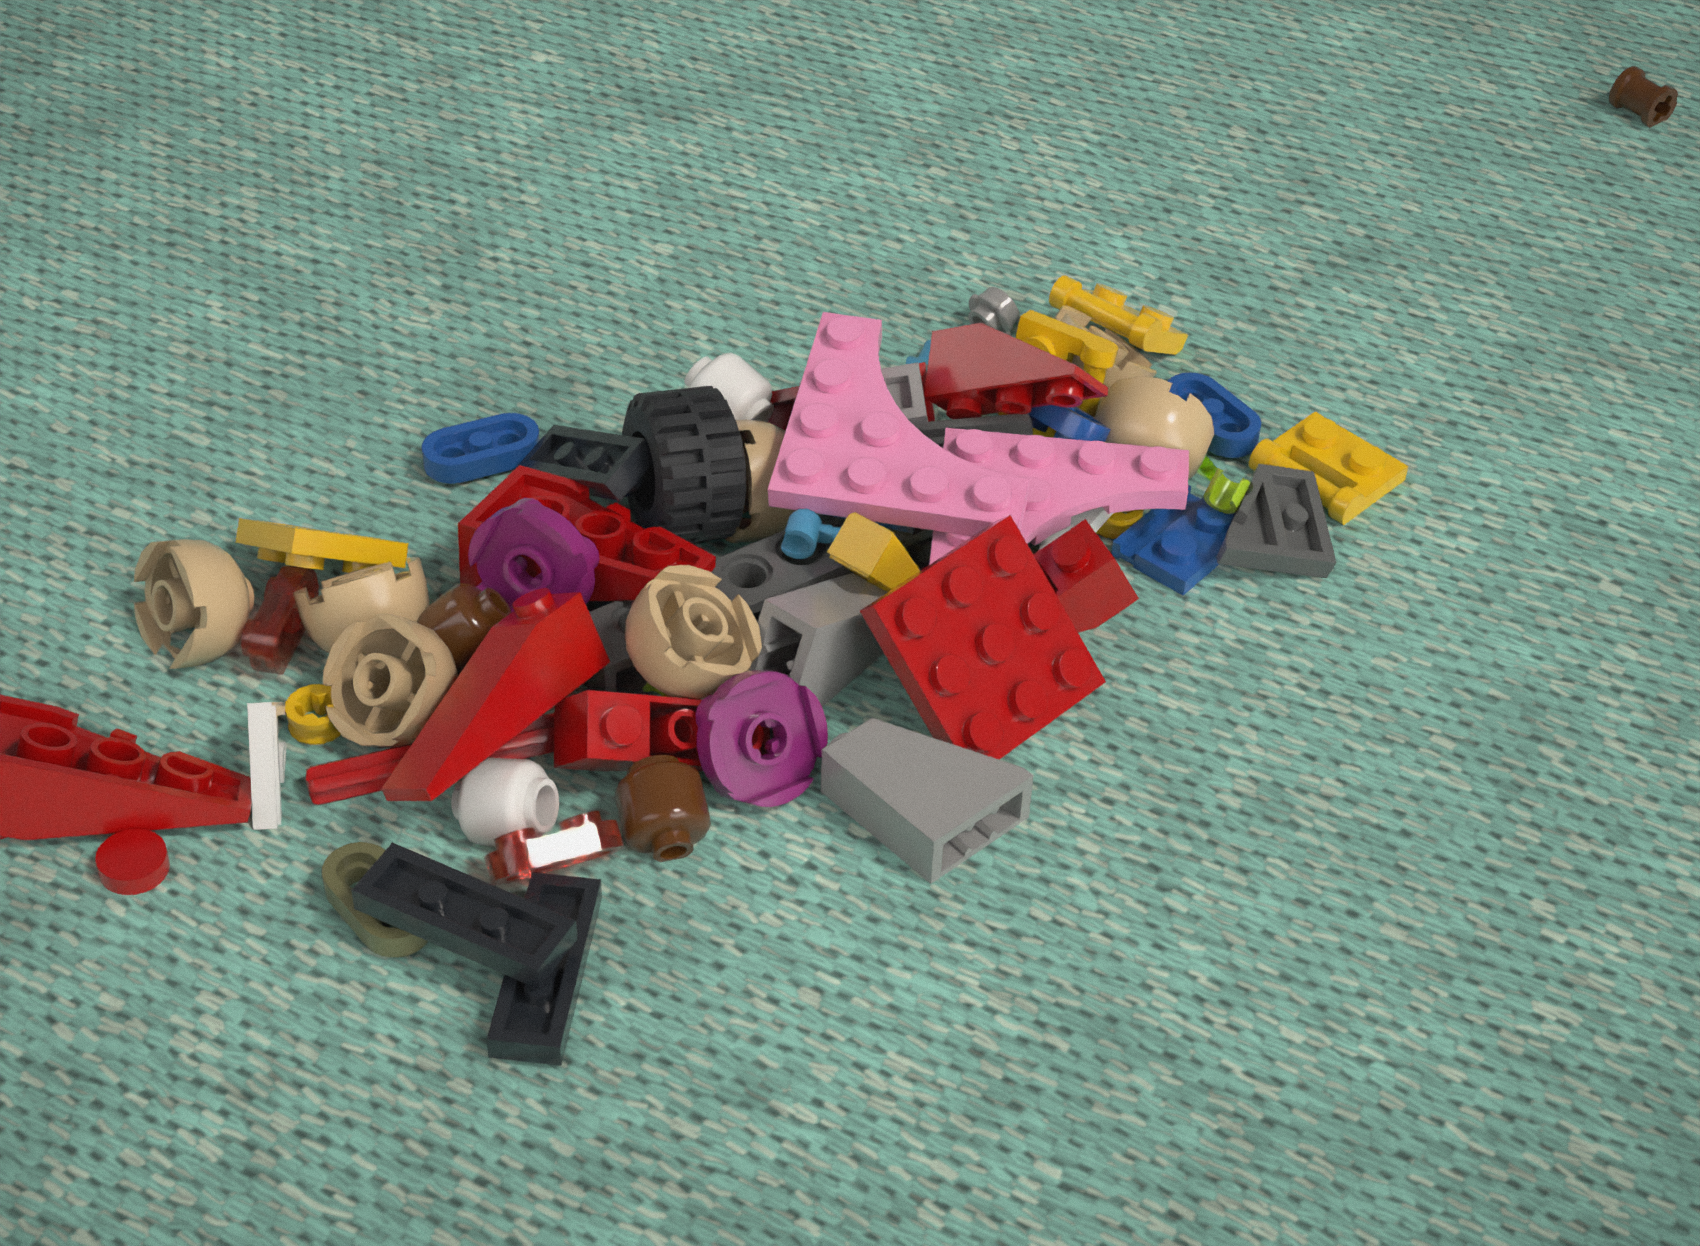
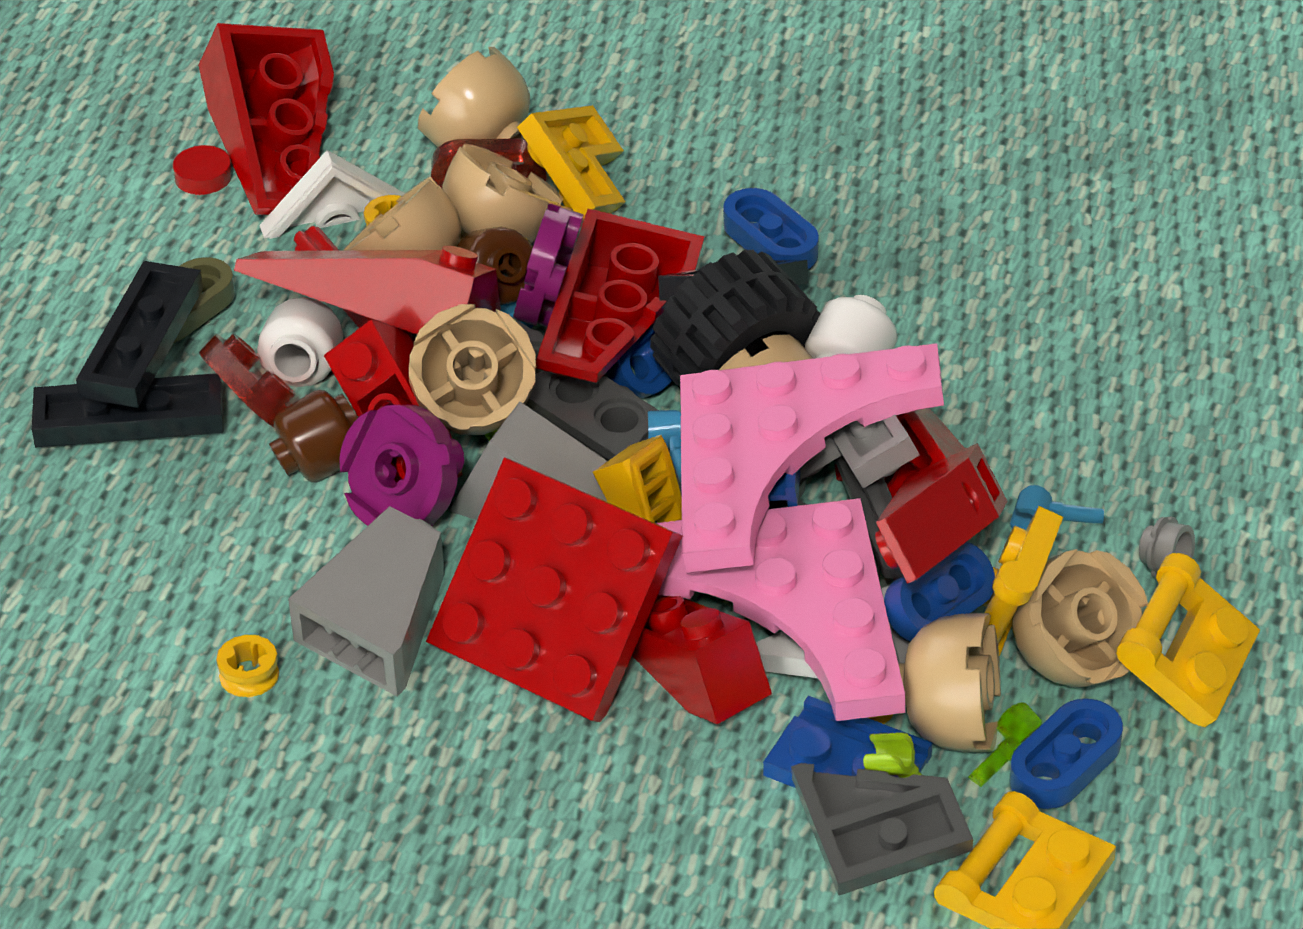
camera: 80 degrees right, 0 degrees up
none -> yellow bush [216,635,280,697]

